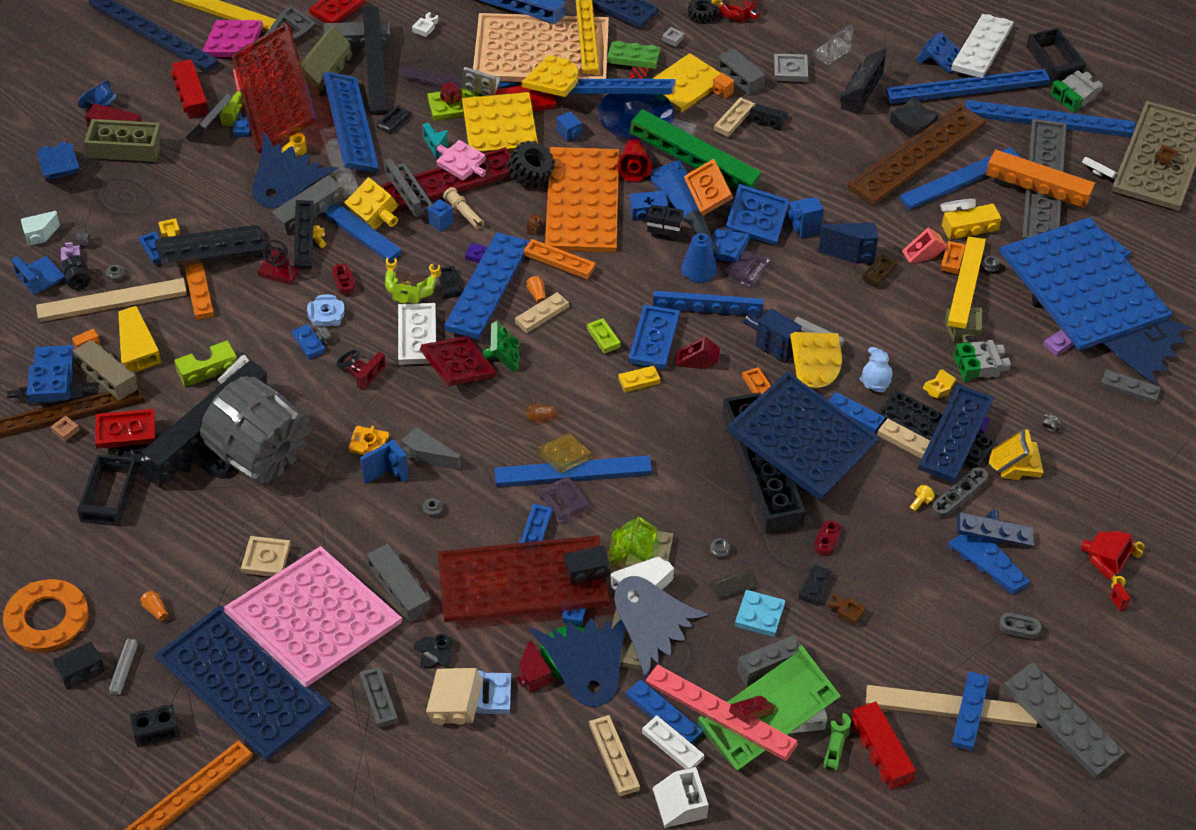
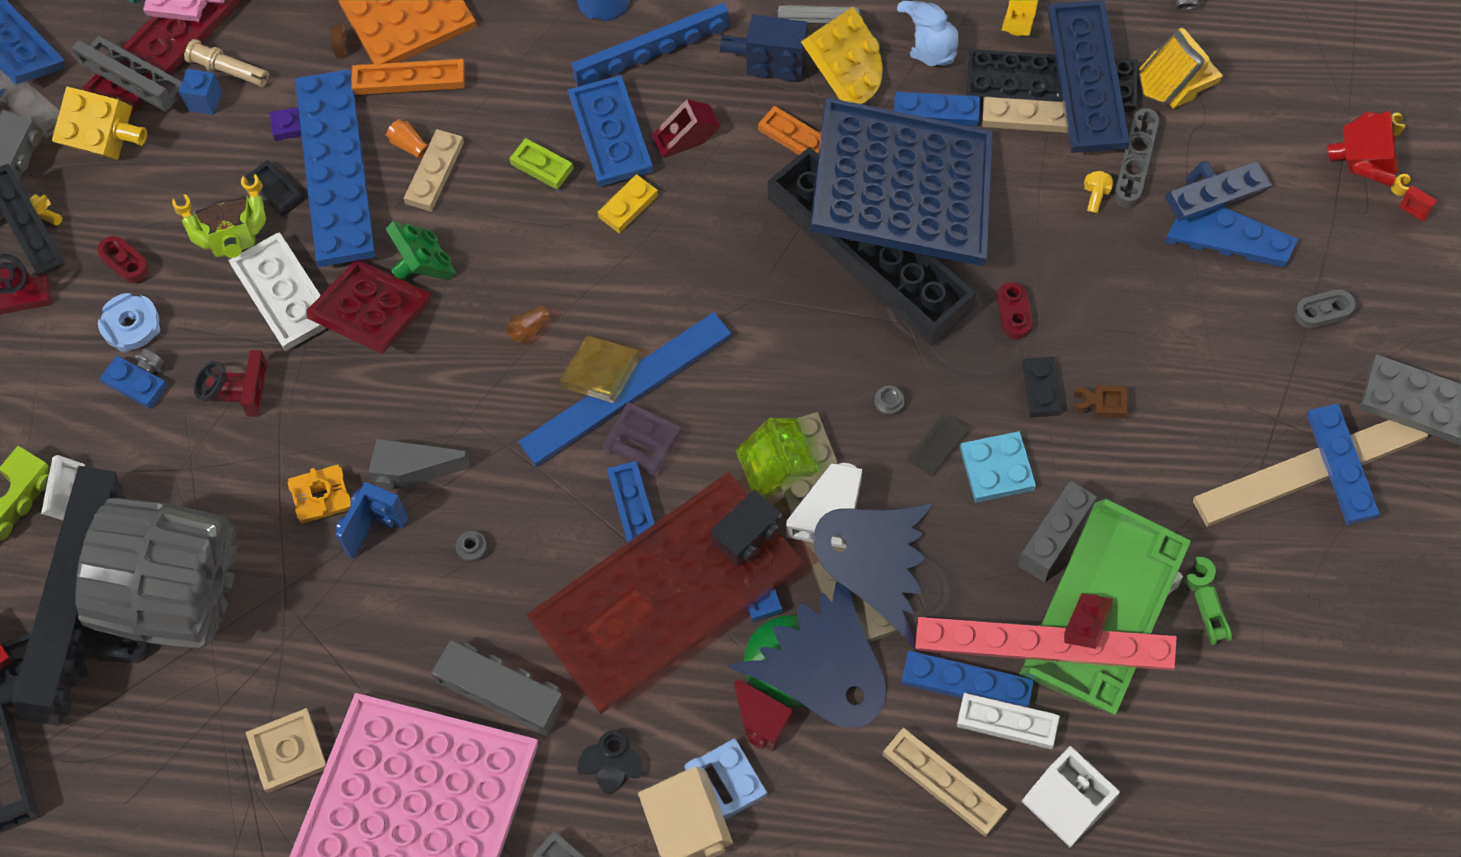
camera: 25 degrees left, 15 degrees up
blue tile [321,203,402,263] -> none
red brick [851,701,916,790] -> none

